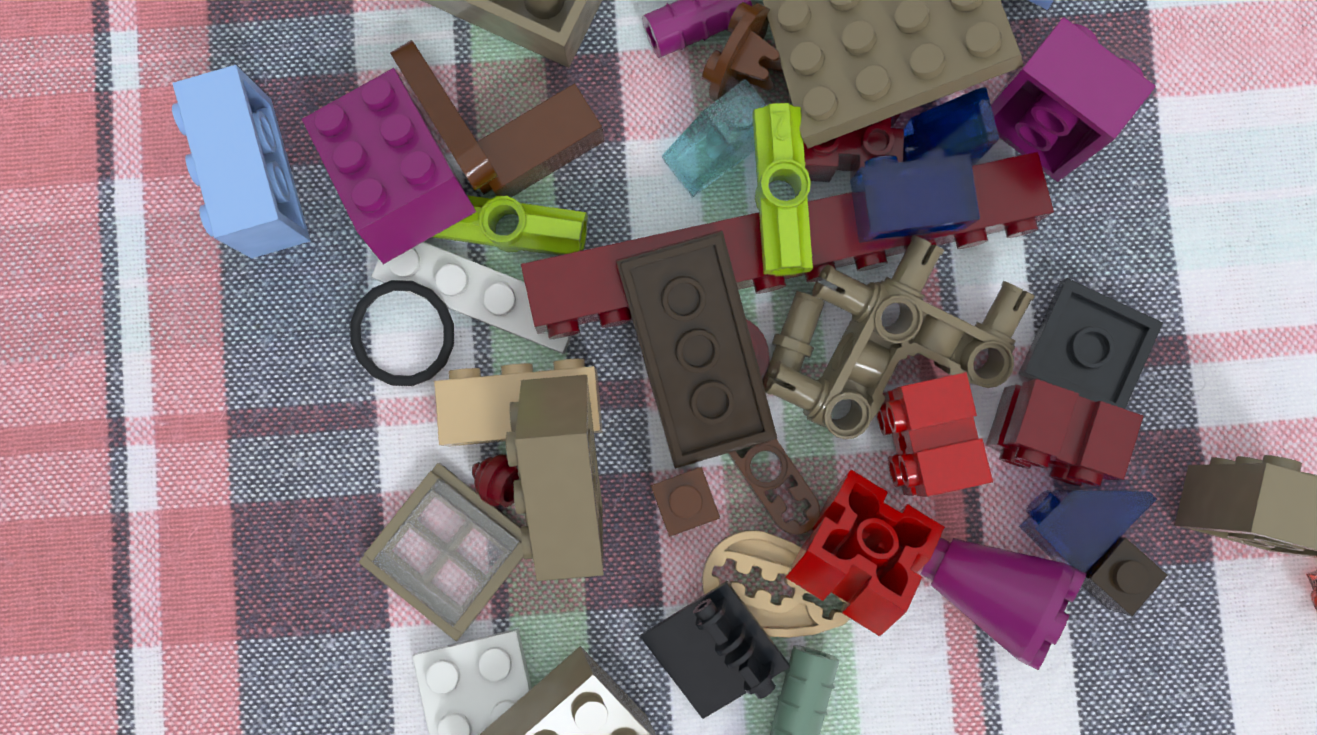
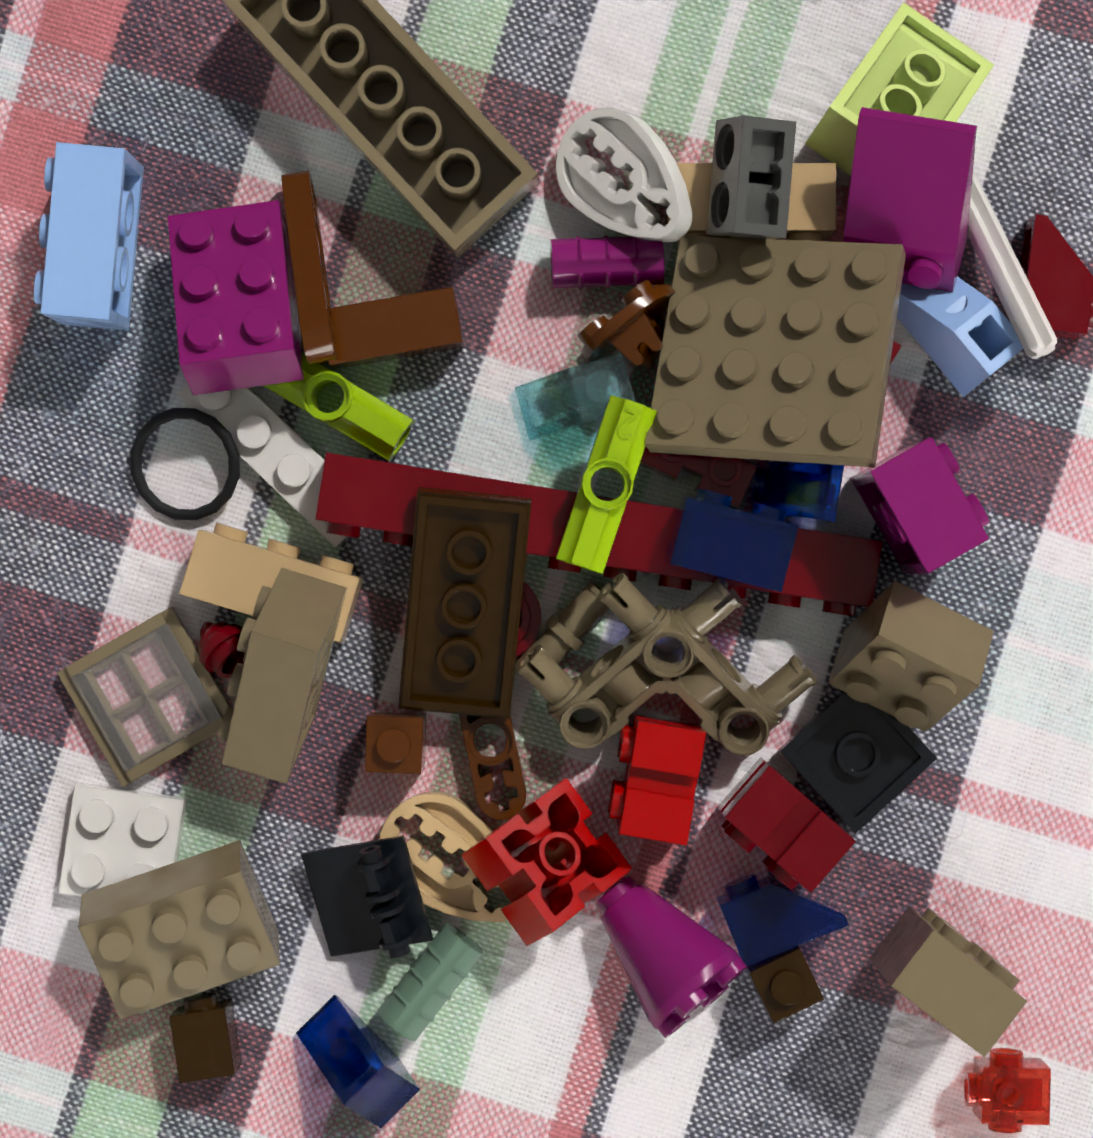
camera: 20 degrees right, 5 degrees up
none -> dark tan brick [828,581,994,732]

